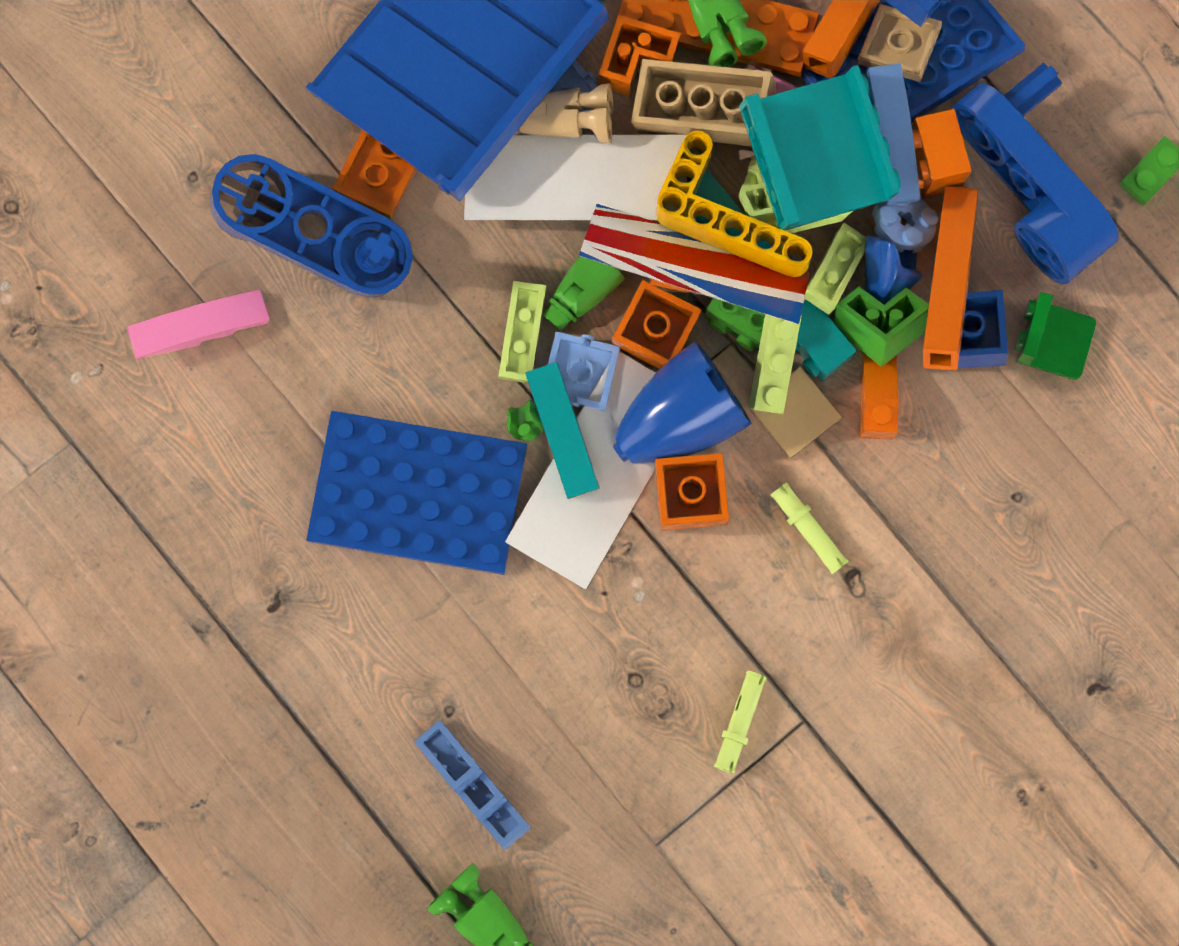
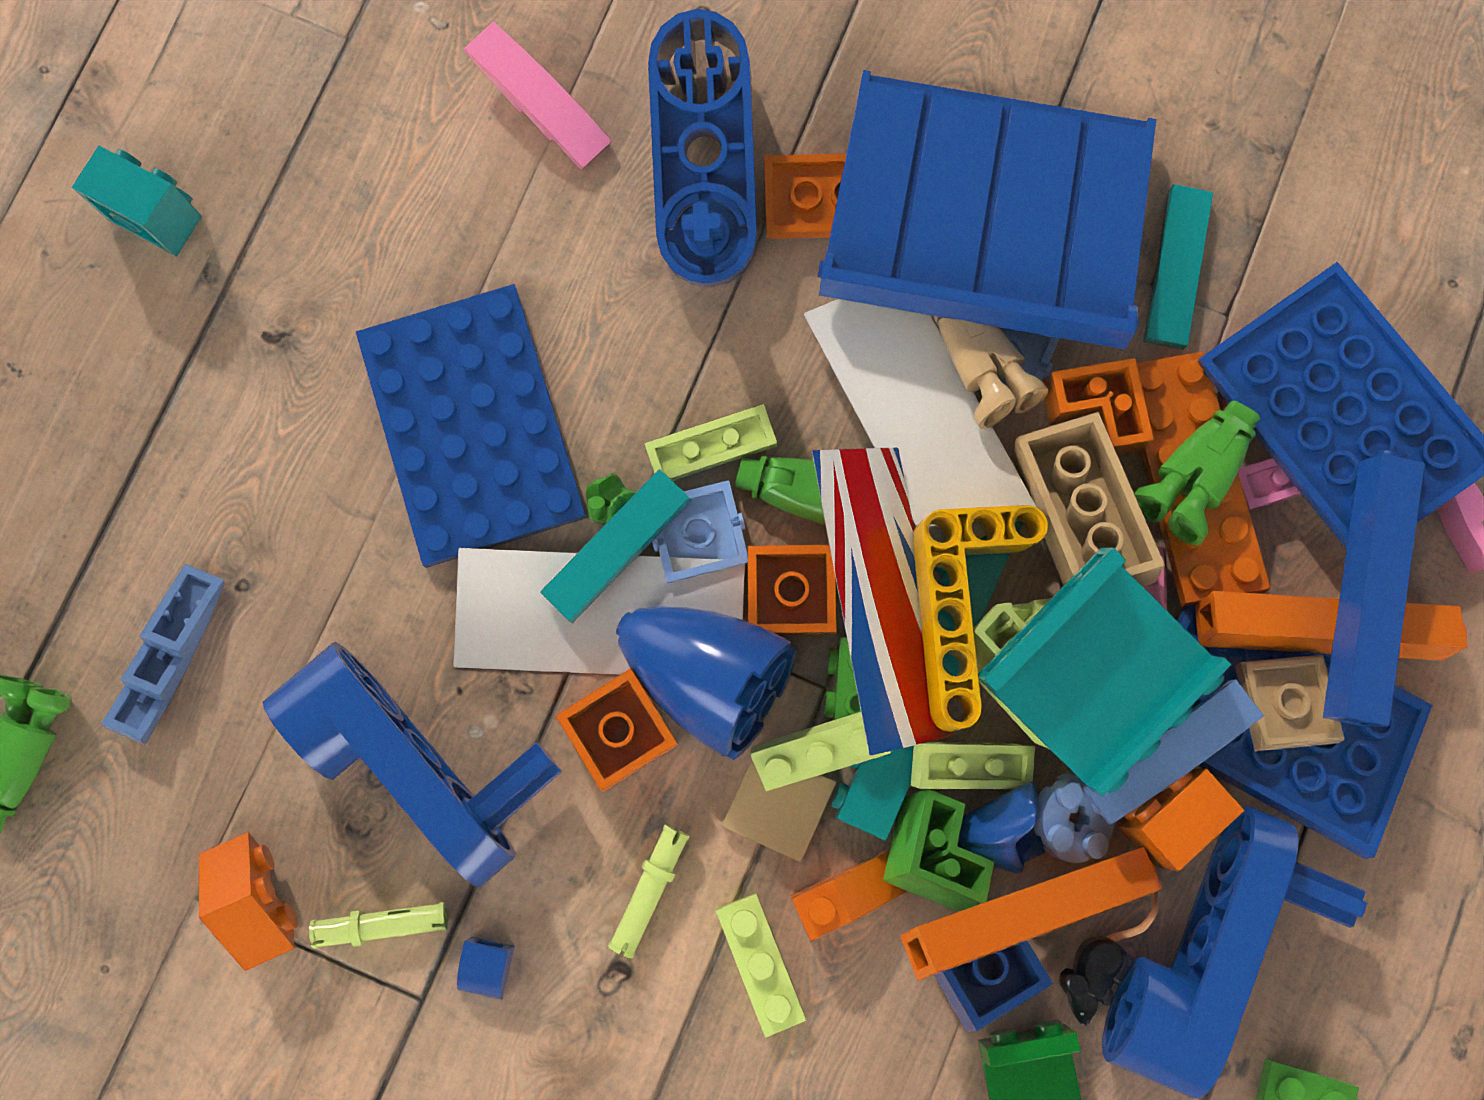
camera: 60 degrees right, 0 degrees up
none -> teal brick [71,145,202,257]
none -> orange brick [199,832,298,971]
none -> blue beam [263,642,562,887]
none -> blue brick [457,937,515,1000]
none -> yellowish green plate [716,893,806,1038]
none -> black animal [1059,880,1162,1026]

